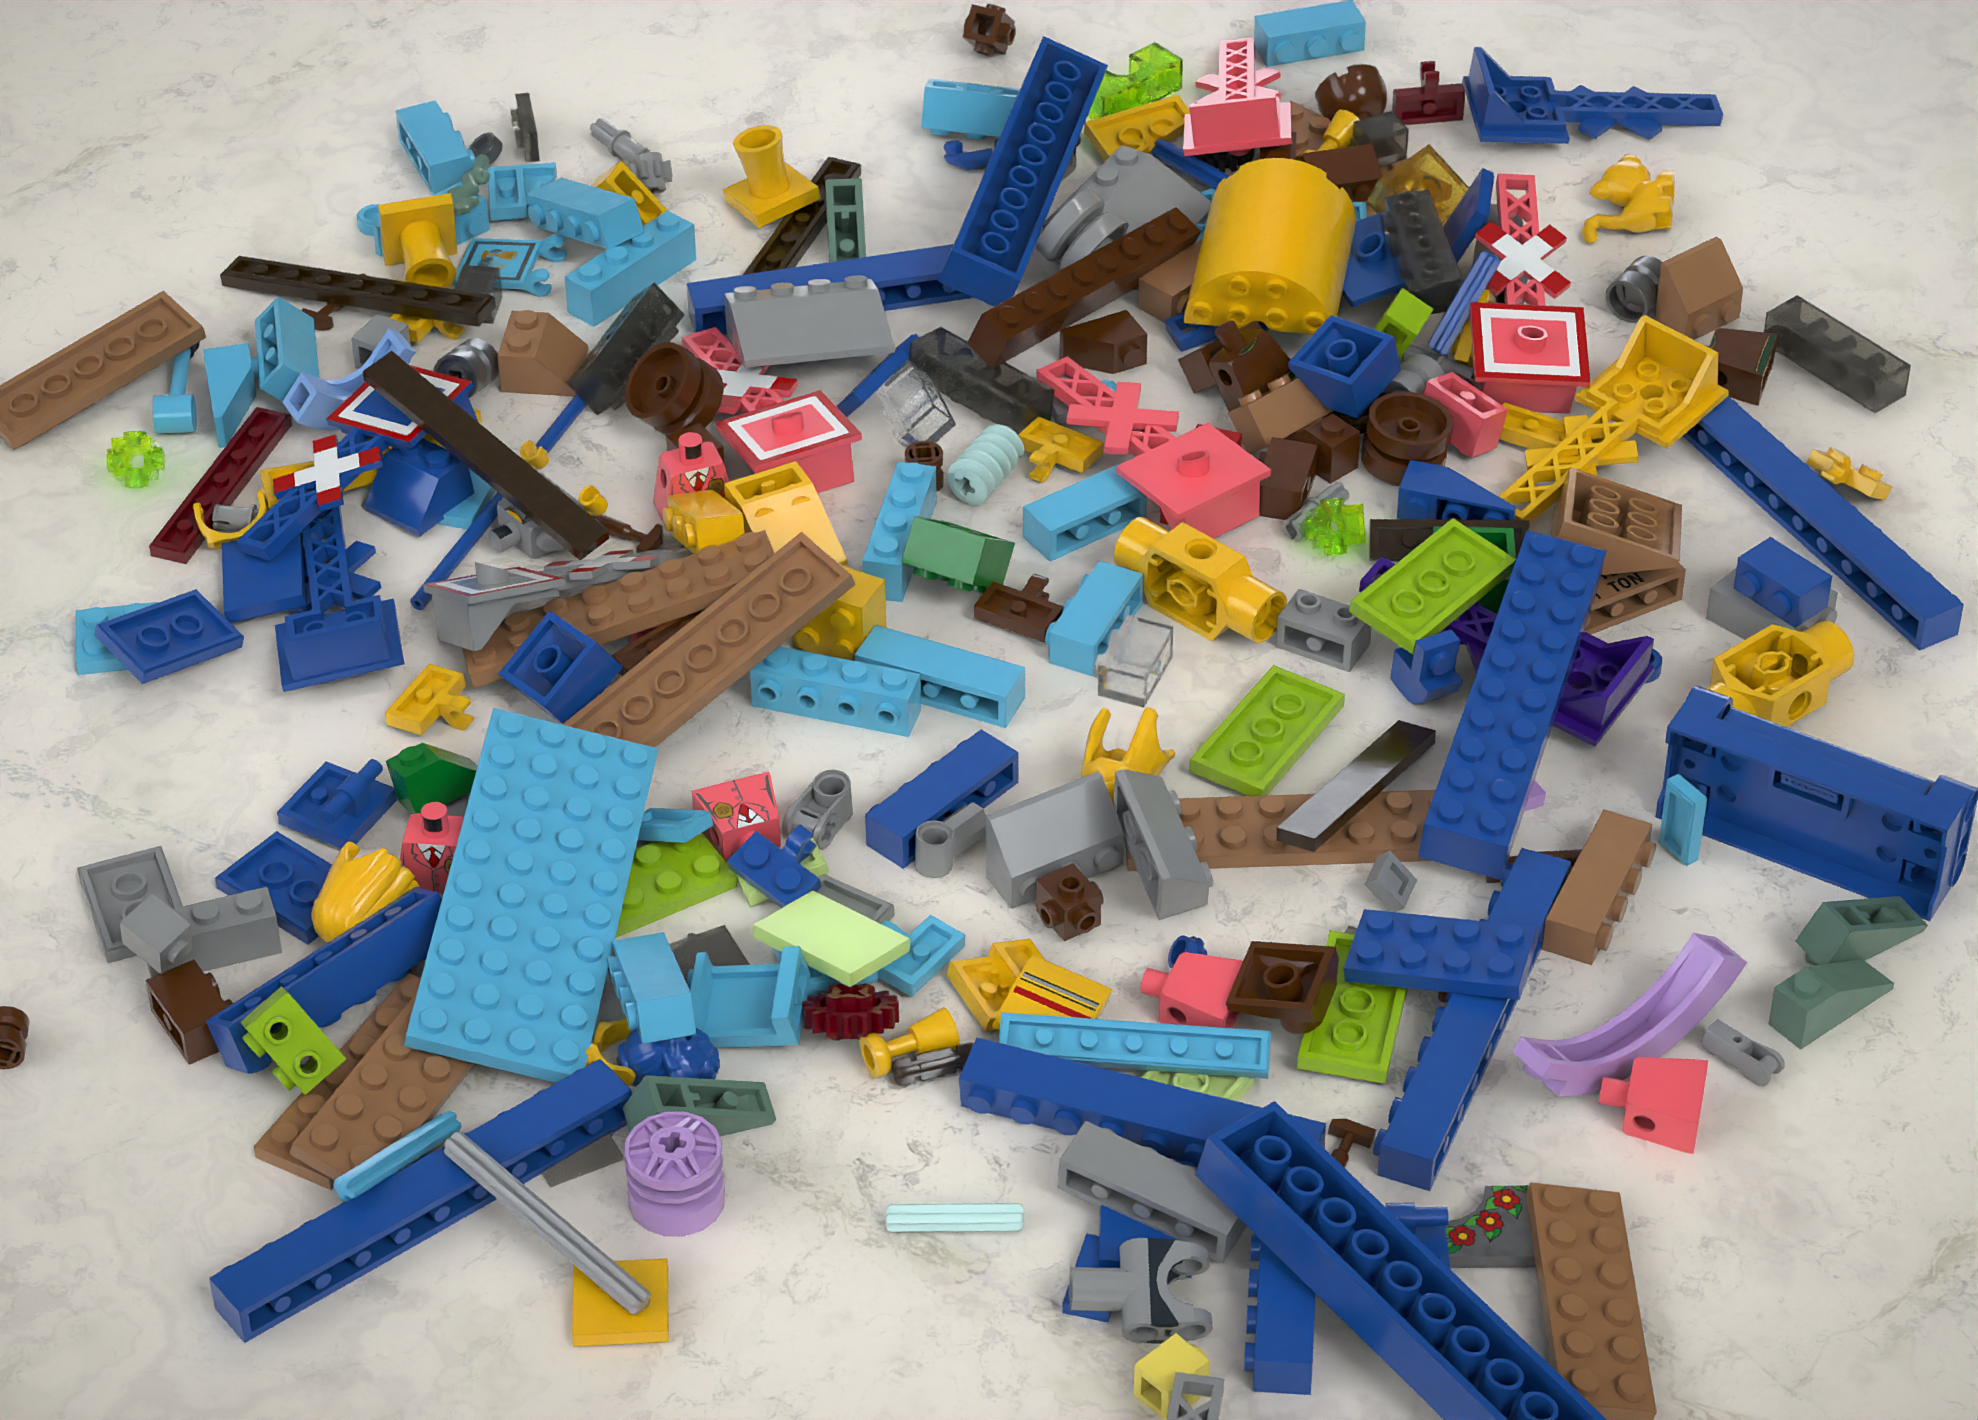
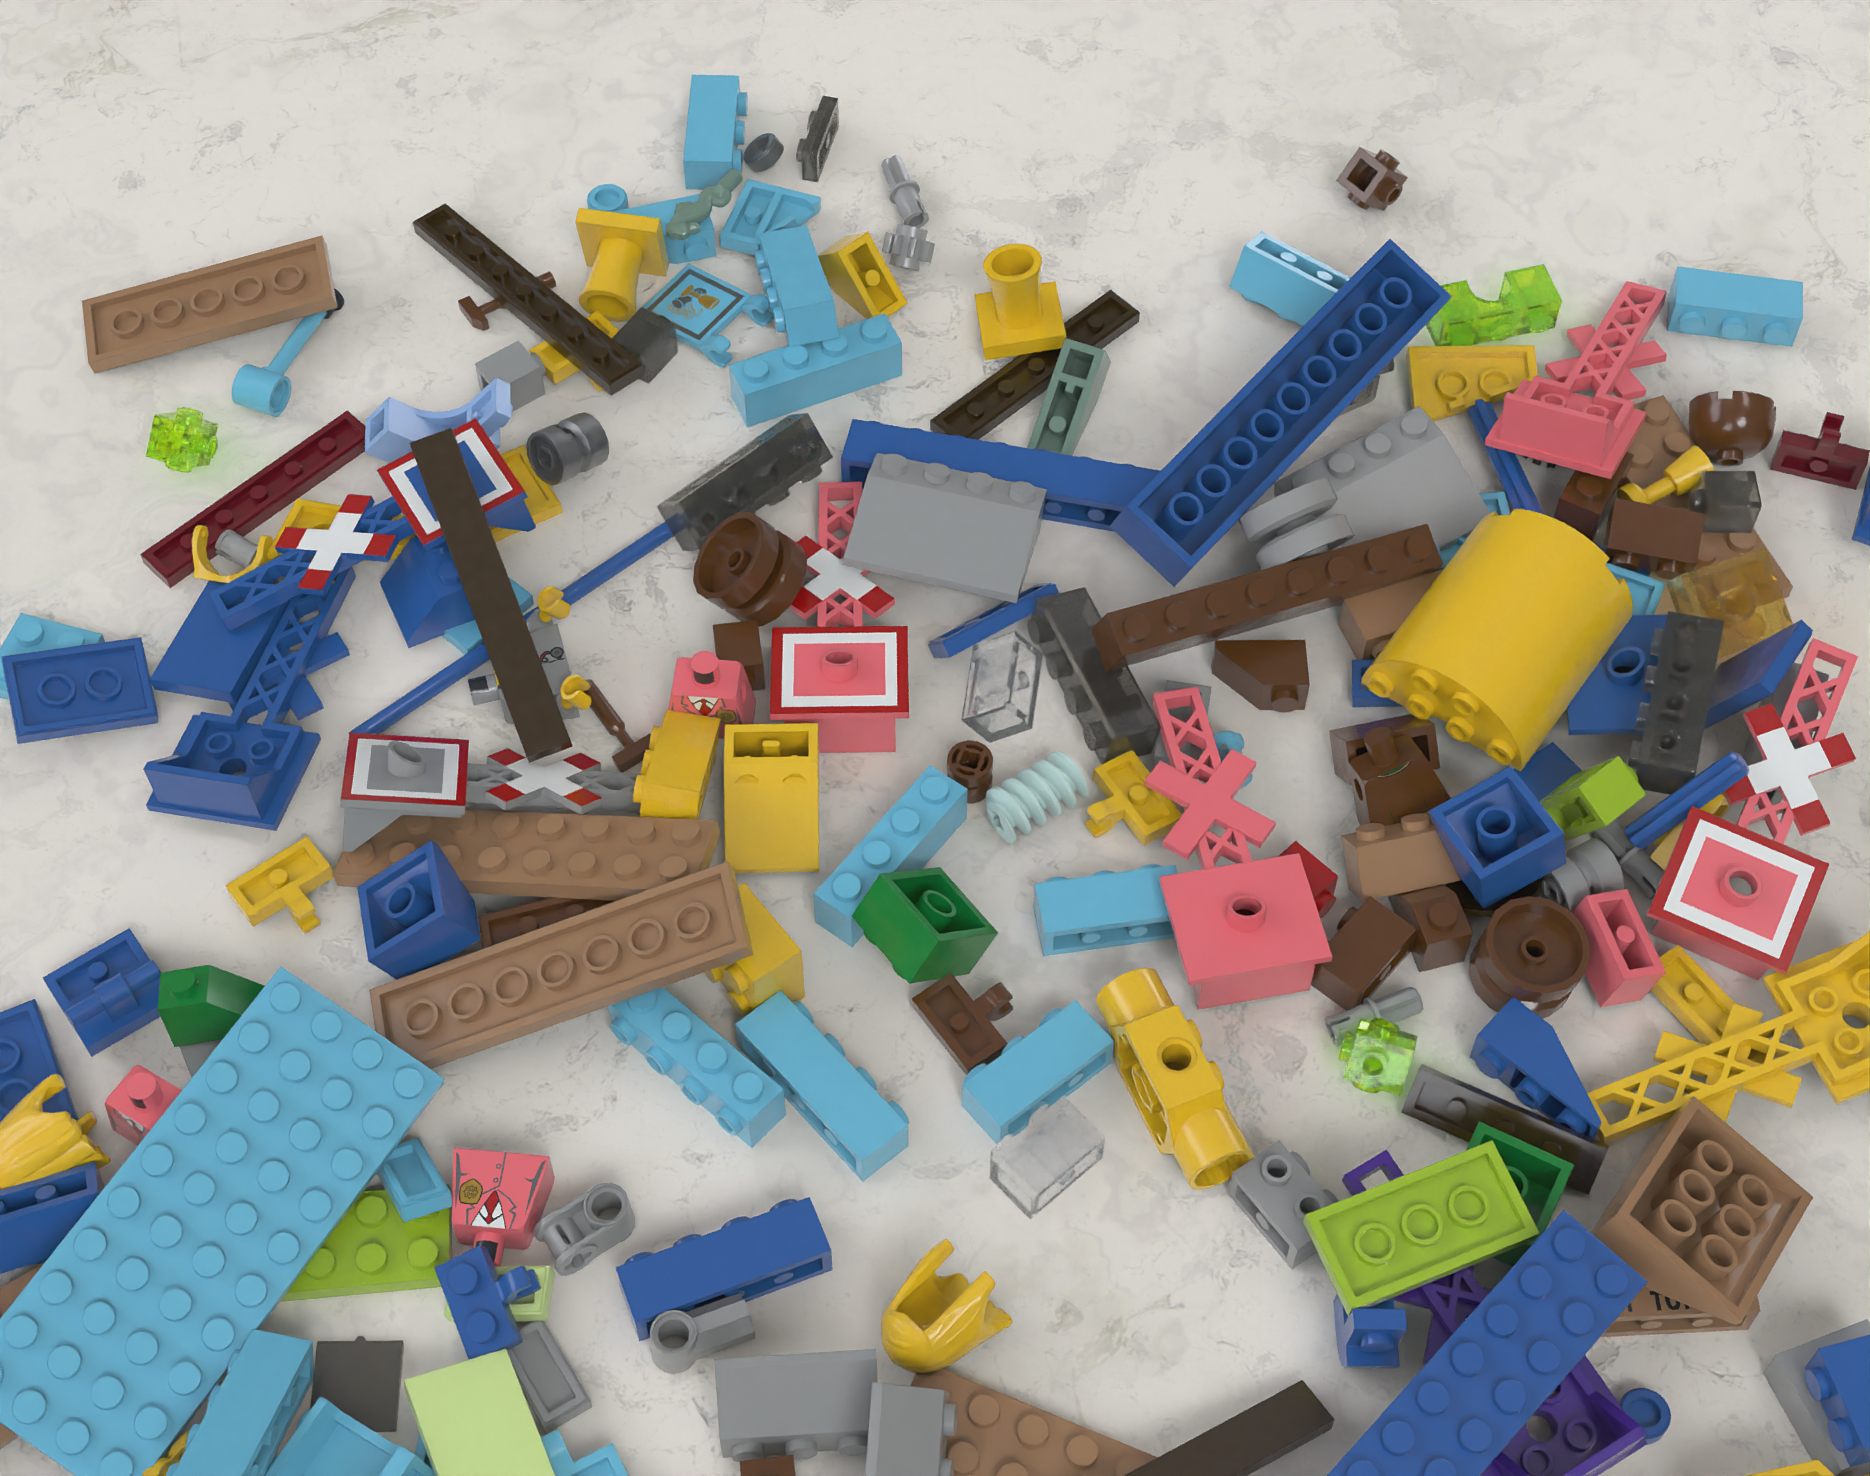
camera: 25 degrees right, 15 degrees up
medium azure slope [203,343,259,448] -> none
medium azure brick [255,297,319,401] -> none
medium nougat slope [497,310,589,397] -> none
blue arm [943,140,993,170] -> none
lime plate [1189,665,1345,796] -> none

